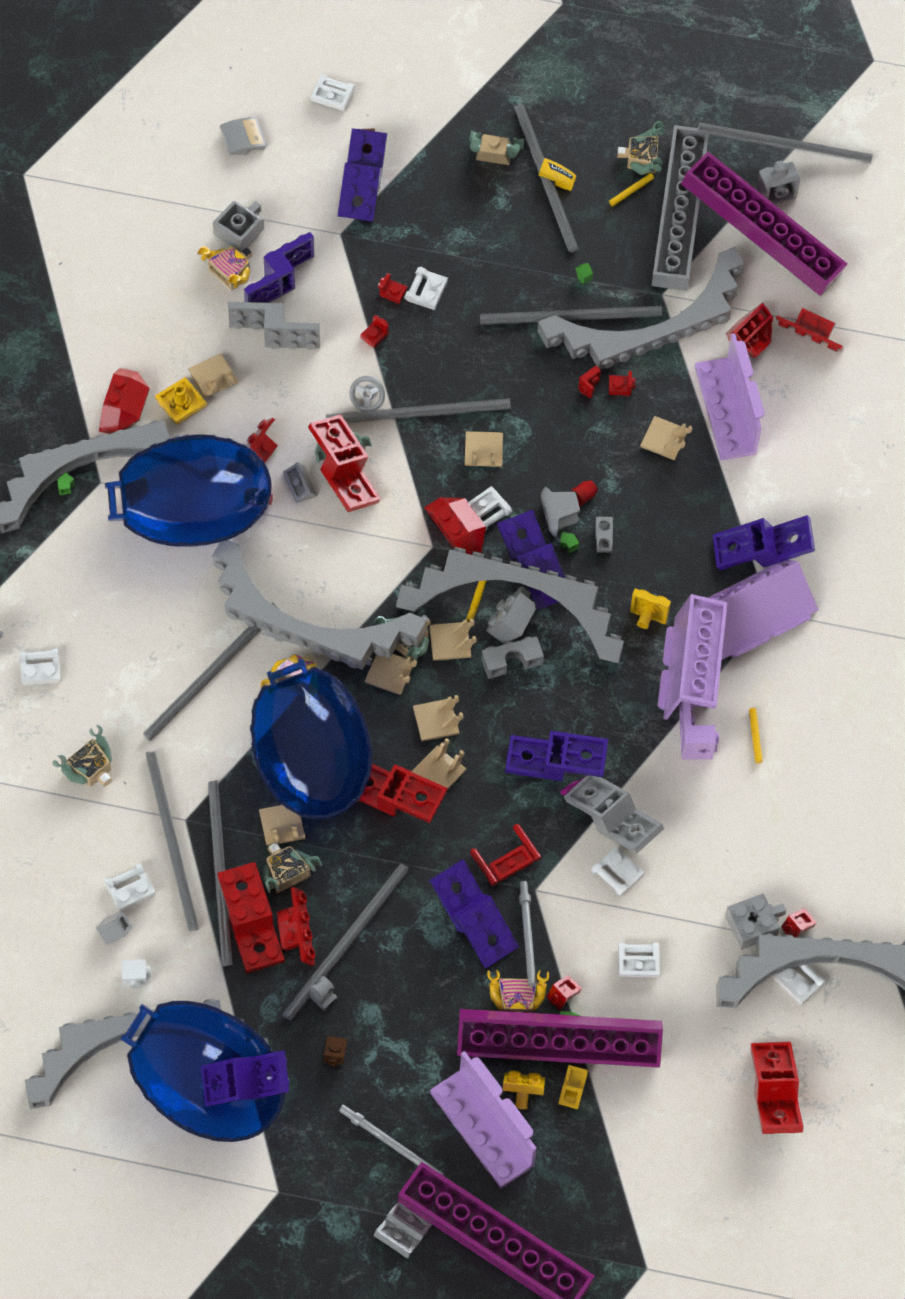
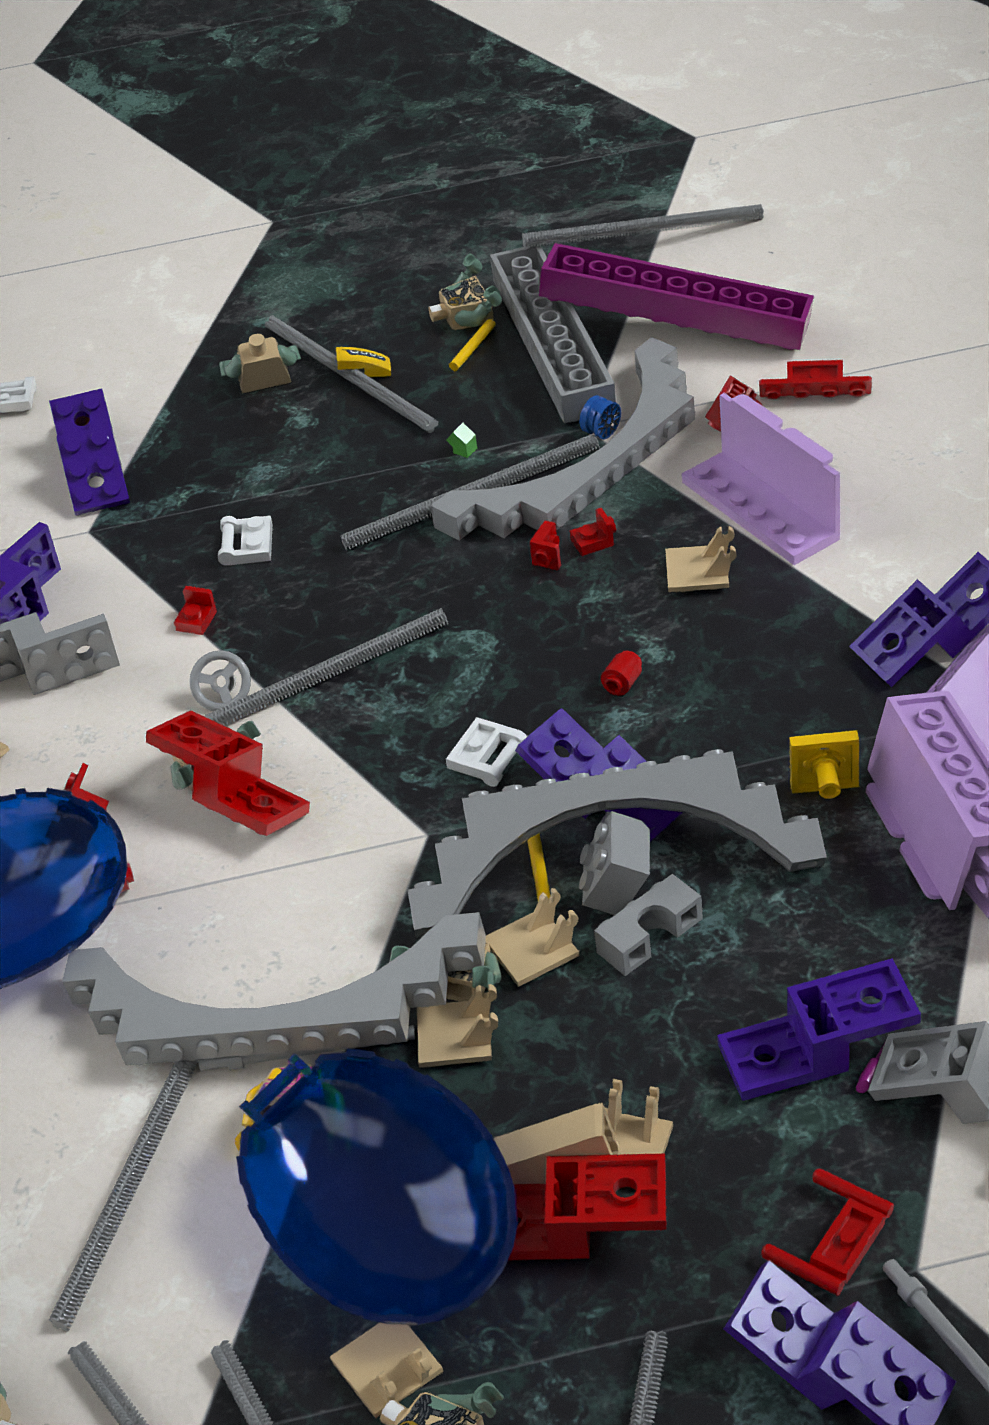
camera: 15 degrees left, 20 degrees down
light grey slope [283,462,317,503] -> none
red bracket [378,273,407,304] -> none
tan plate [413,695,464,742] -> none
red wedge [424,497,486,555] -> none
tan plate [465,431,503,467] -> none
light grey piece [541,487,580,538] -> none
bright green piece [560,532,579,553] -> none
light grey leg [595,517,613,553] -> none
light grey hinge [756,160,800,205] -> none
none -> tan slope [471,1103,620,1185]
none -> blue wheel [580,395,621,439]

